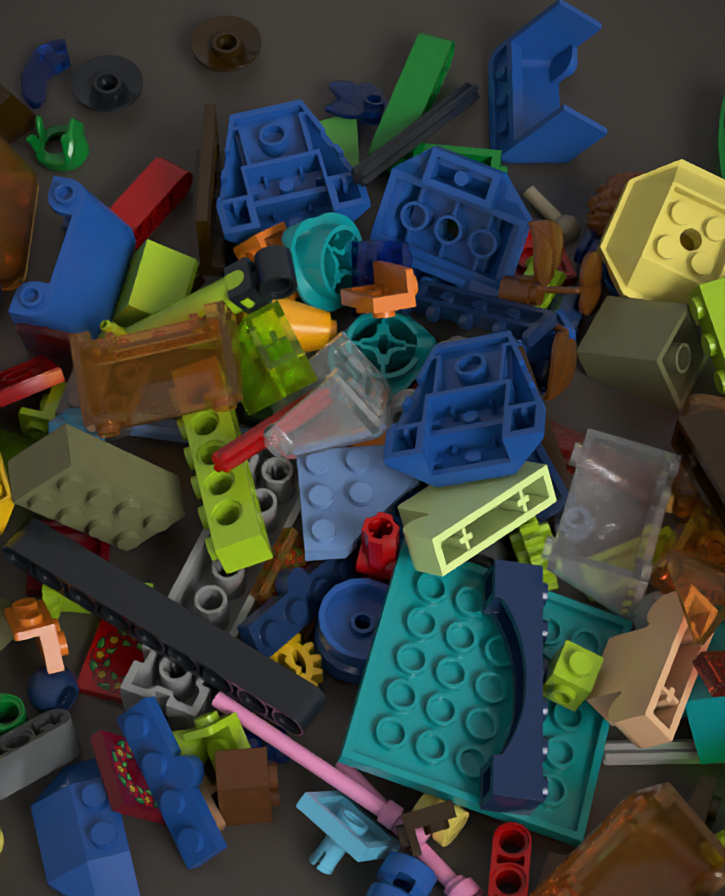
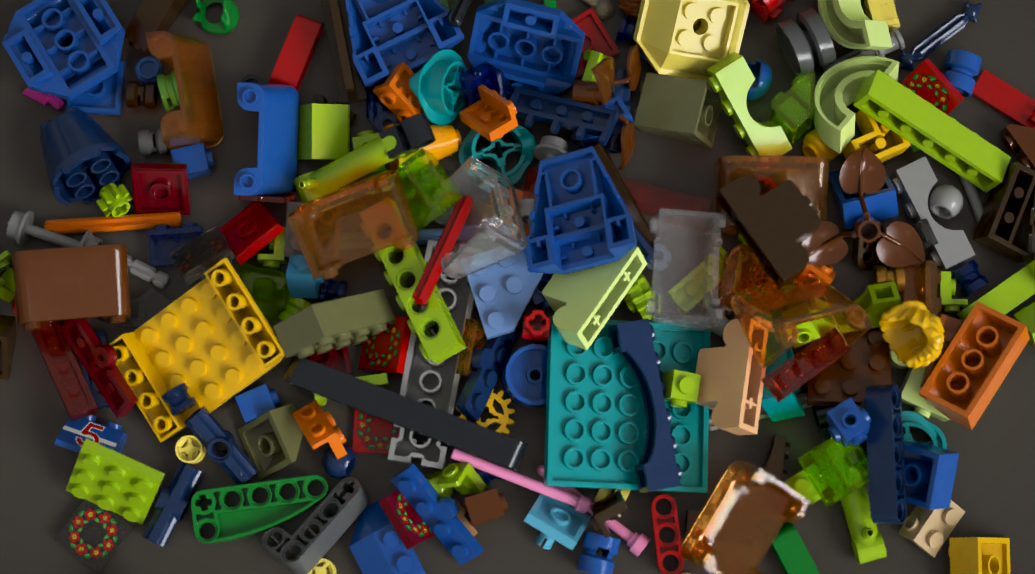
camera: 15 degrees left, 25 degrees up
none -> red tile [358,316,411,374]

